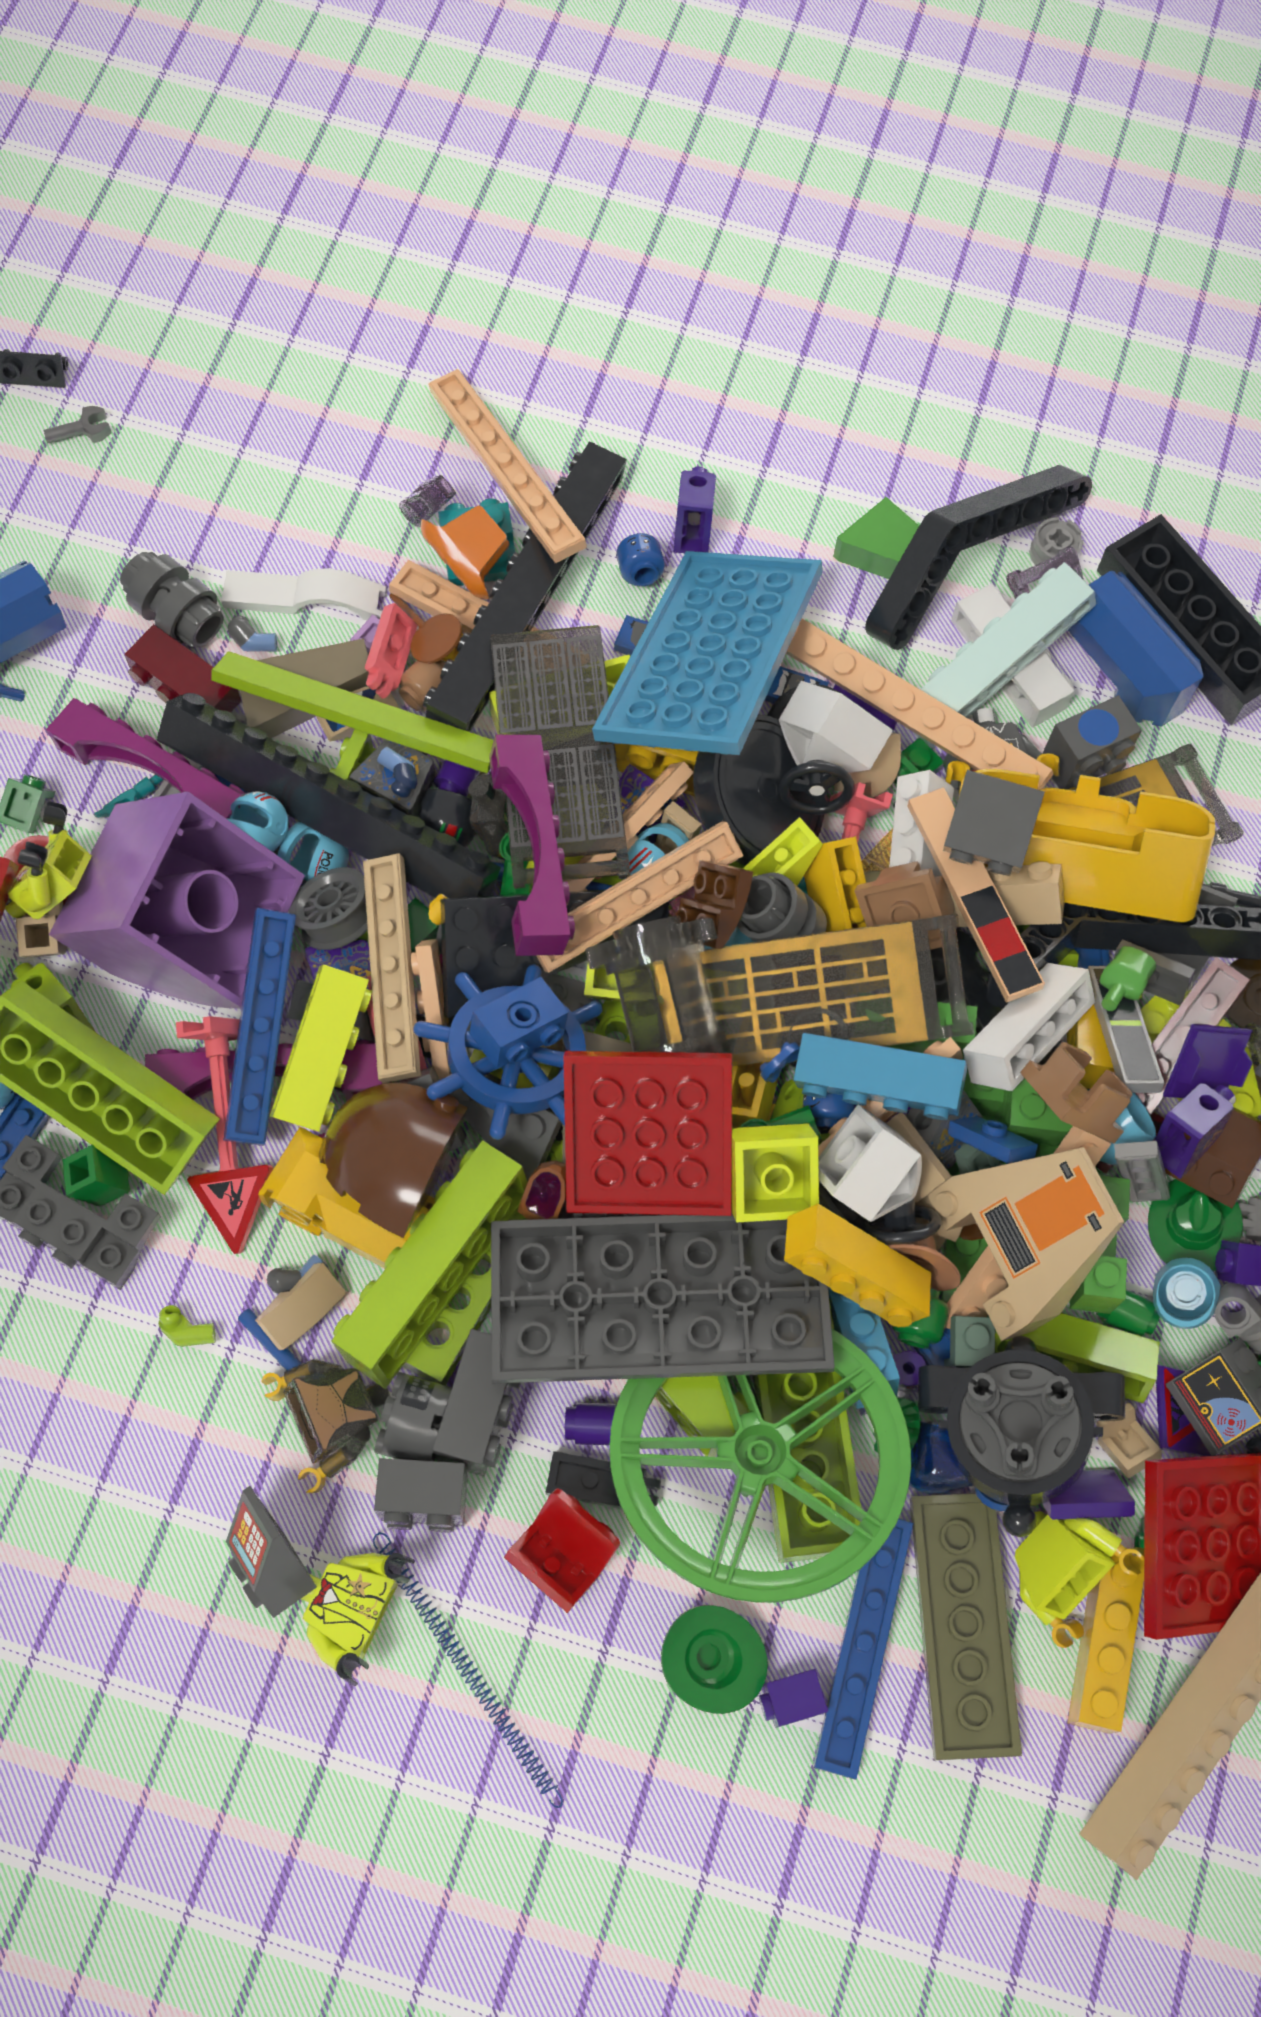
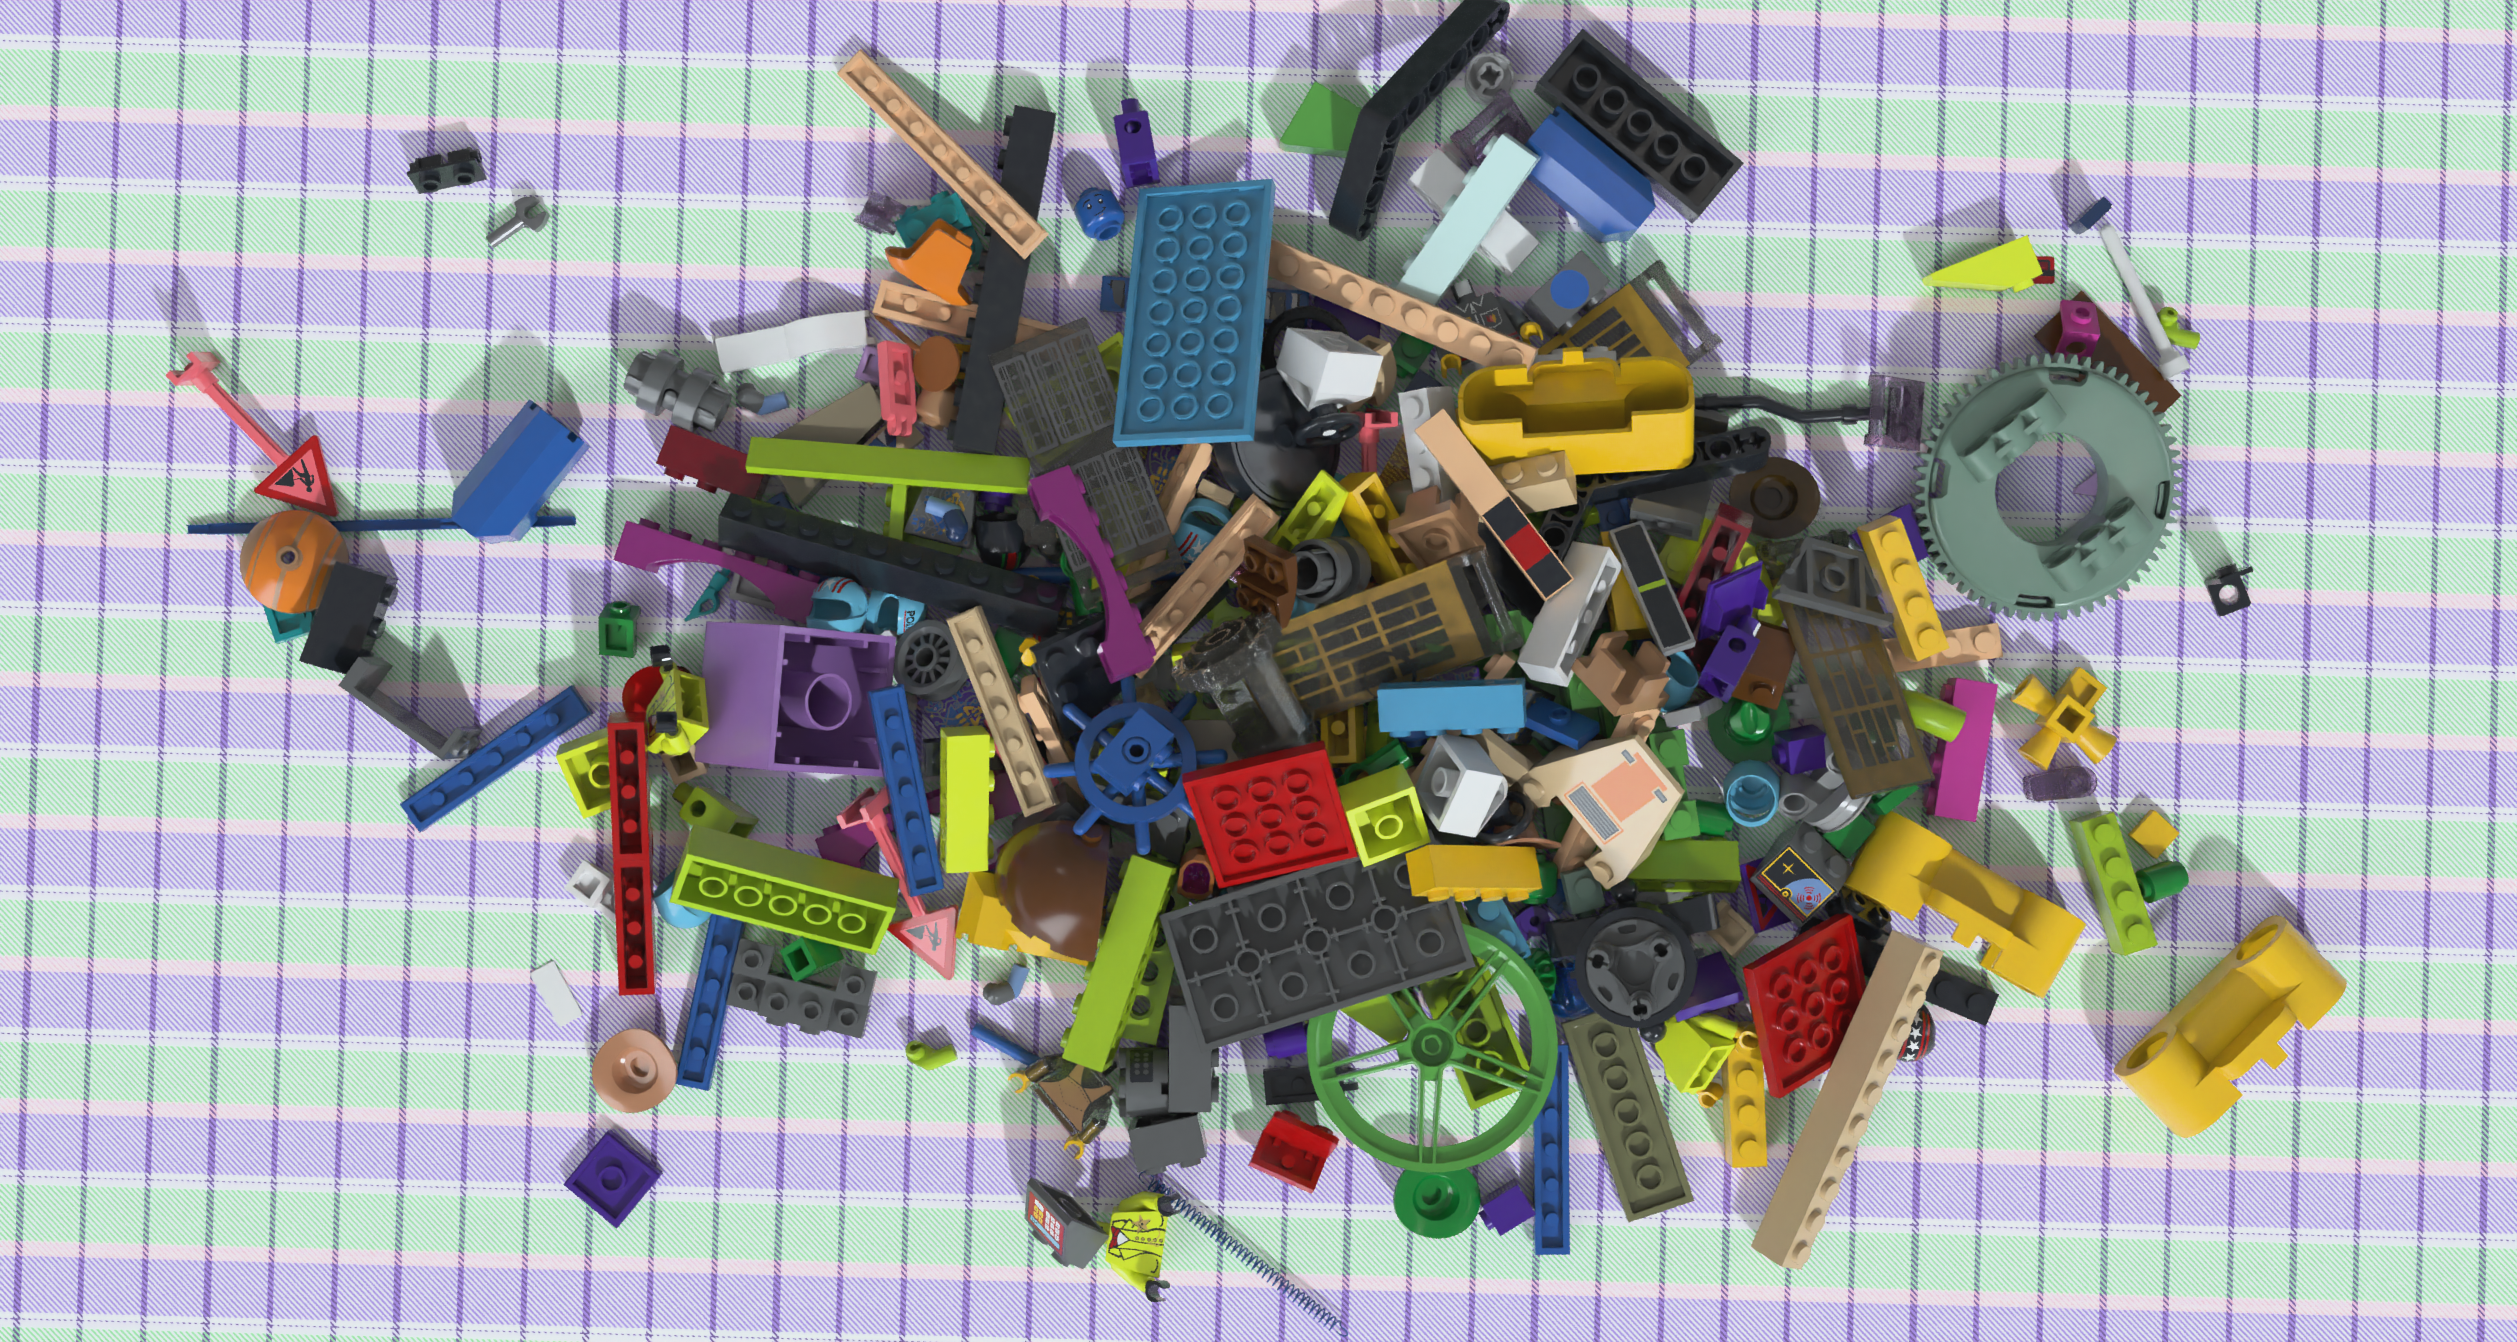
camera: 10 degrees left, 20 degrees up
tan slope [255,1263,346,1350] -> none
blue piece [760,1042,800,1083] -> none
dark grey piece [943,770,1045,876] -> none
bright green piece [1099,946,1156,1011] -> none

